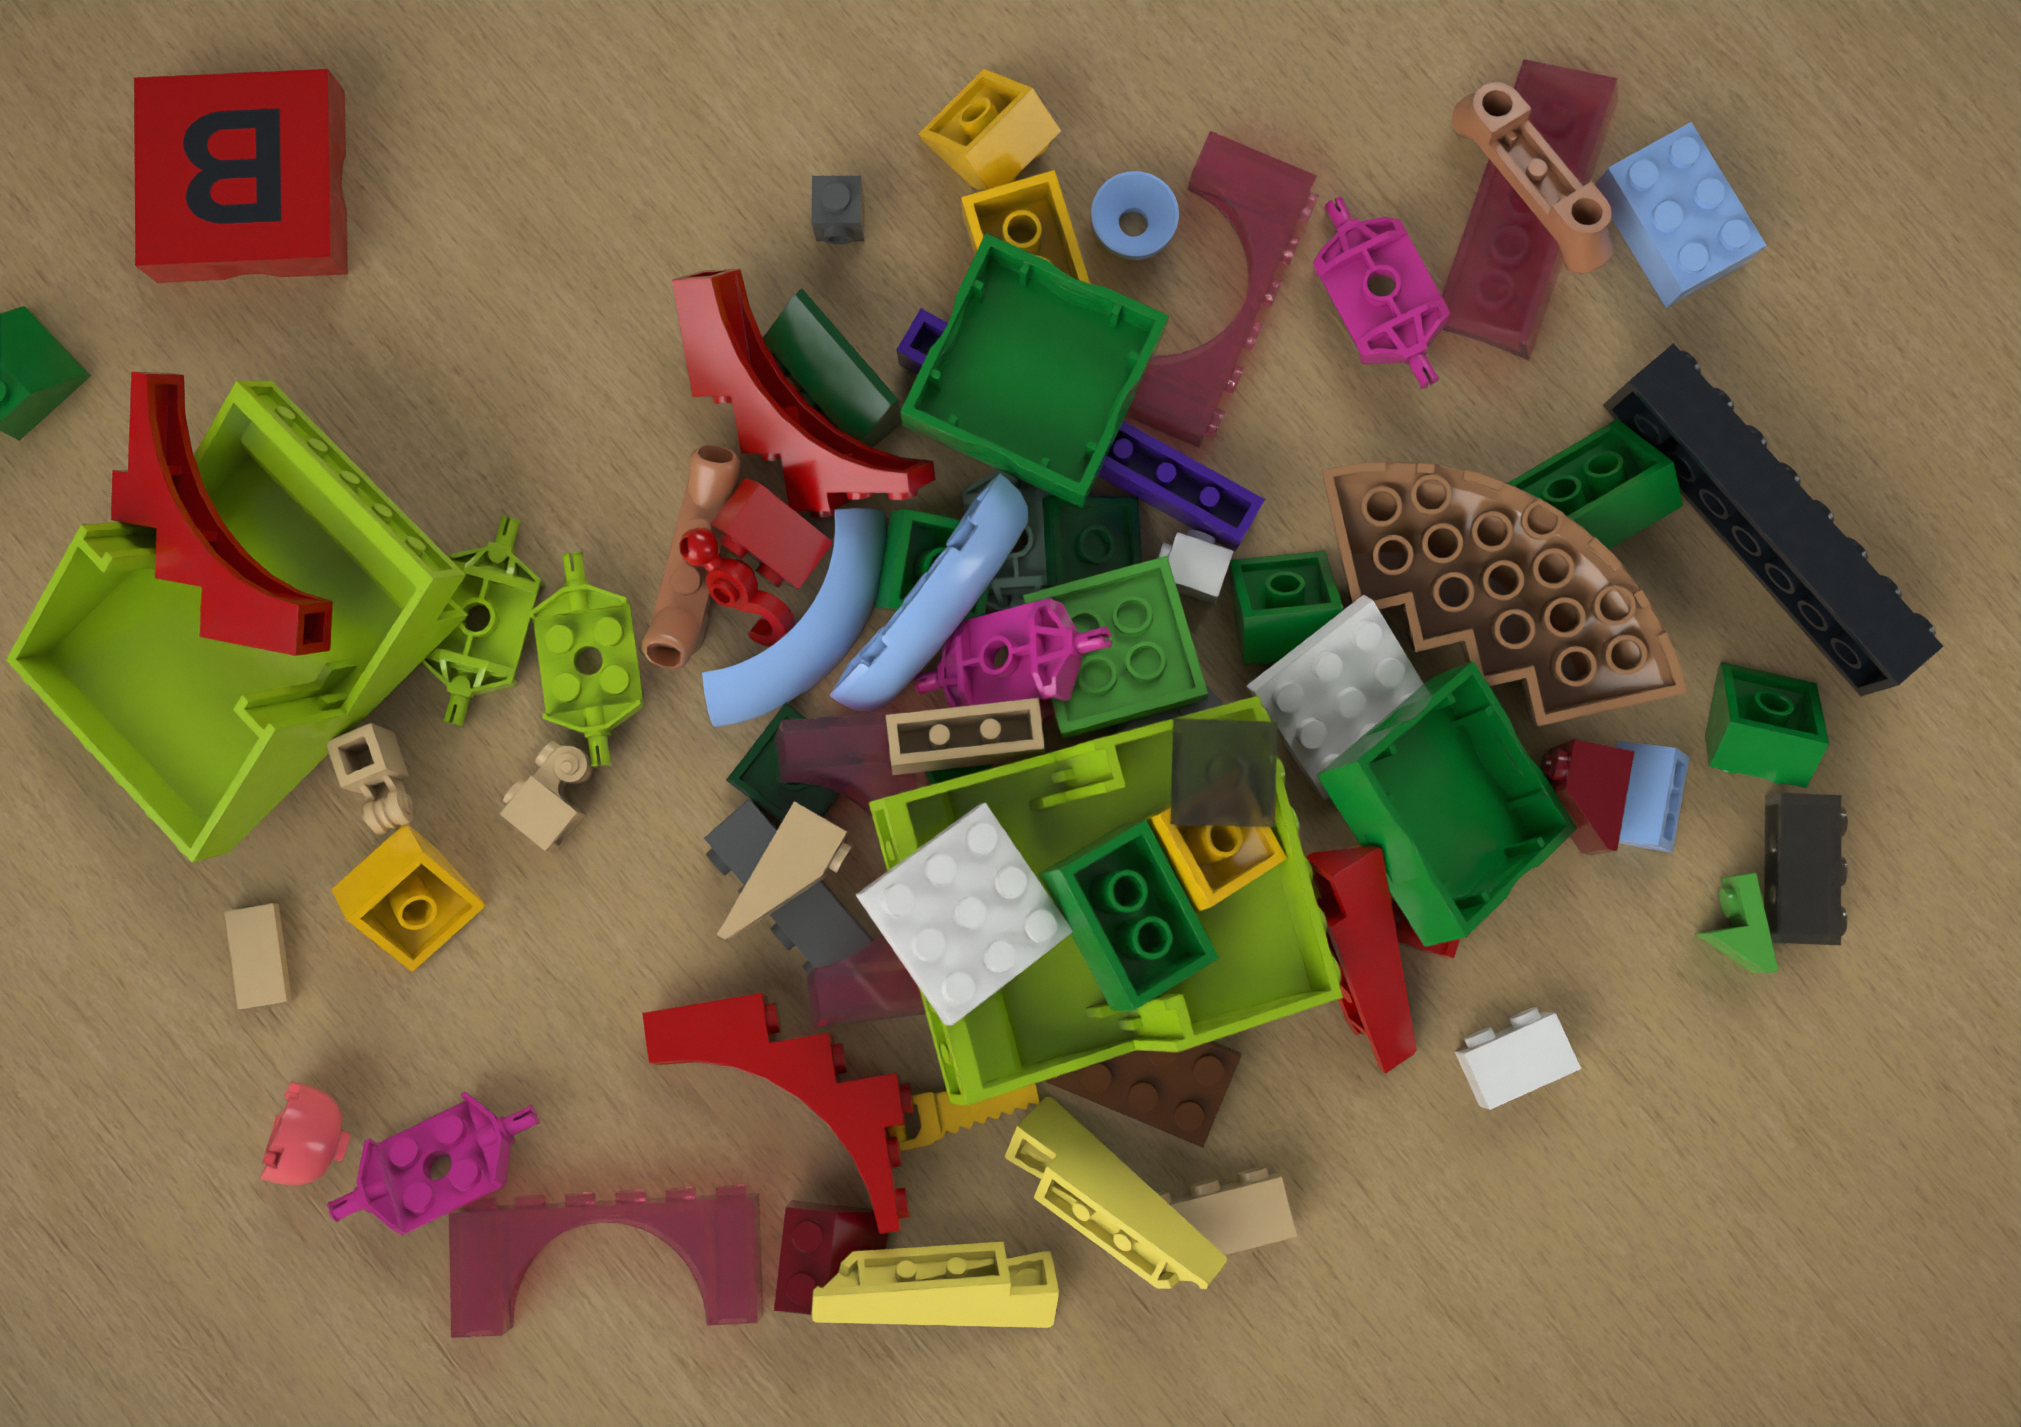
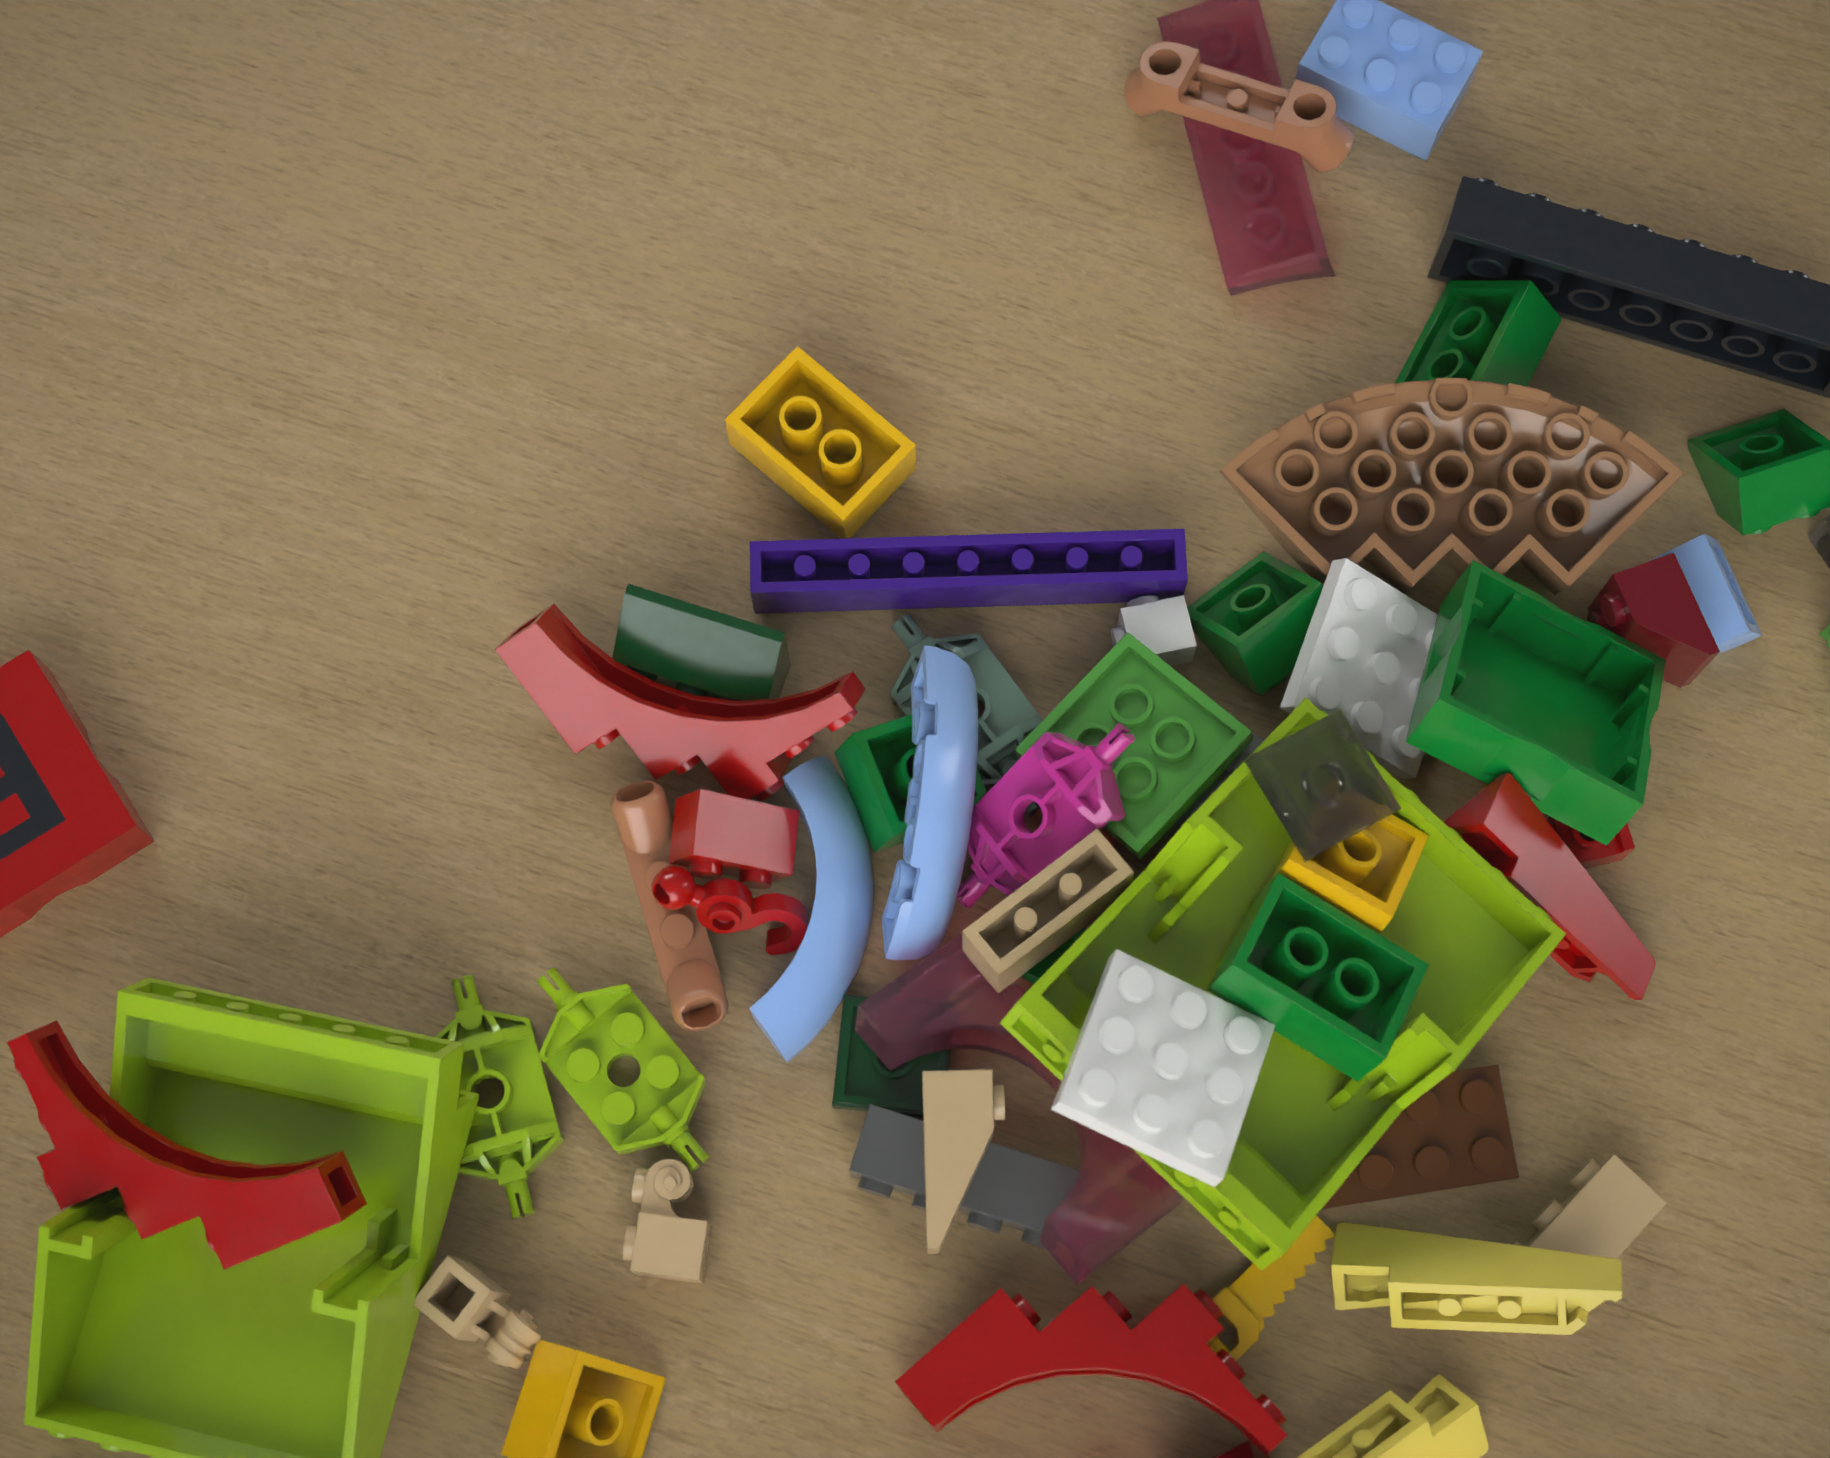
camera: 30 degrees left, 10 degrees down
dark grey brick [812,176,864,245] -> none
green tile [900,233,1169,508] -> none
yellow slope [918,69,1061,191] -> none
dark green tile [1042,495,1142,588] -> none
light blue piece [1091,171,1179,260] -> none
clear pink arch [1126,131,1319,448] -> none
dark pink plate [1313,197,1451,389] -> none
white brick [1454,1007,1581,1110] -> none

